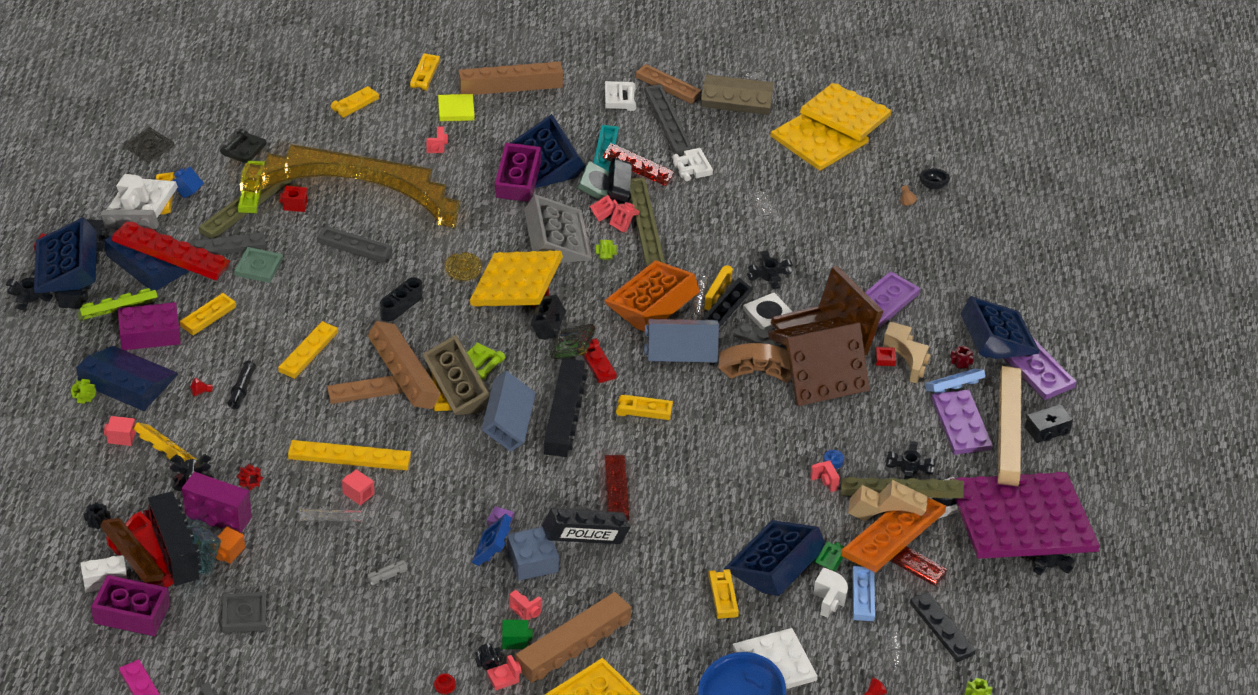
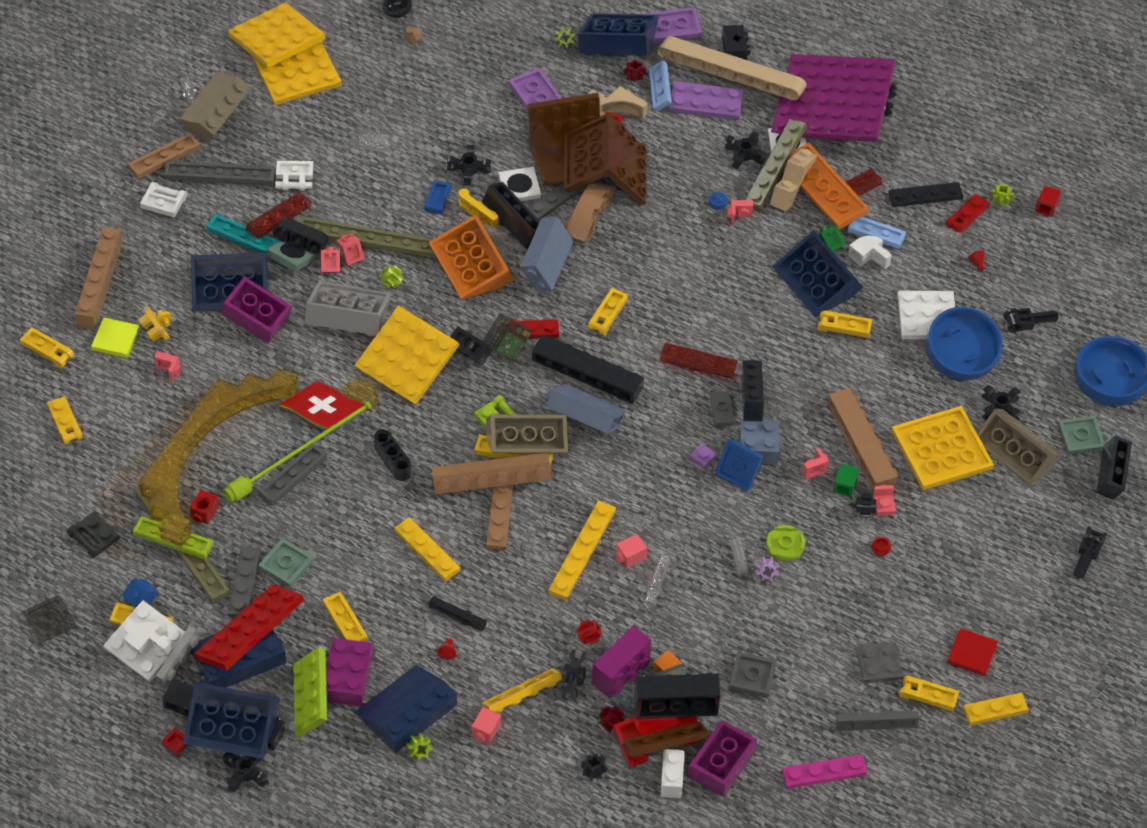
camera: 70 degrees left, 10 degrees up
none -> yellow hips [138,306,172,342]
none -> flag [223,381,372,503]
none -> blue tile [424,180,452,214]
none -> lime gear [554,26,575,48]
none -> lavender gear [755,556,779,581]
none -> lime tile [766,525,806,561]
none -> red plate [945,193,990,235]

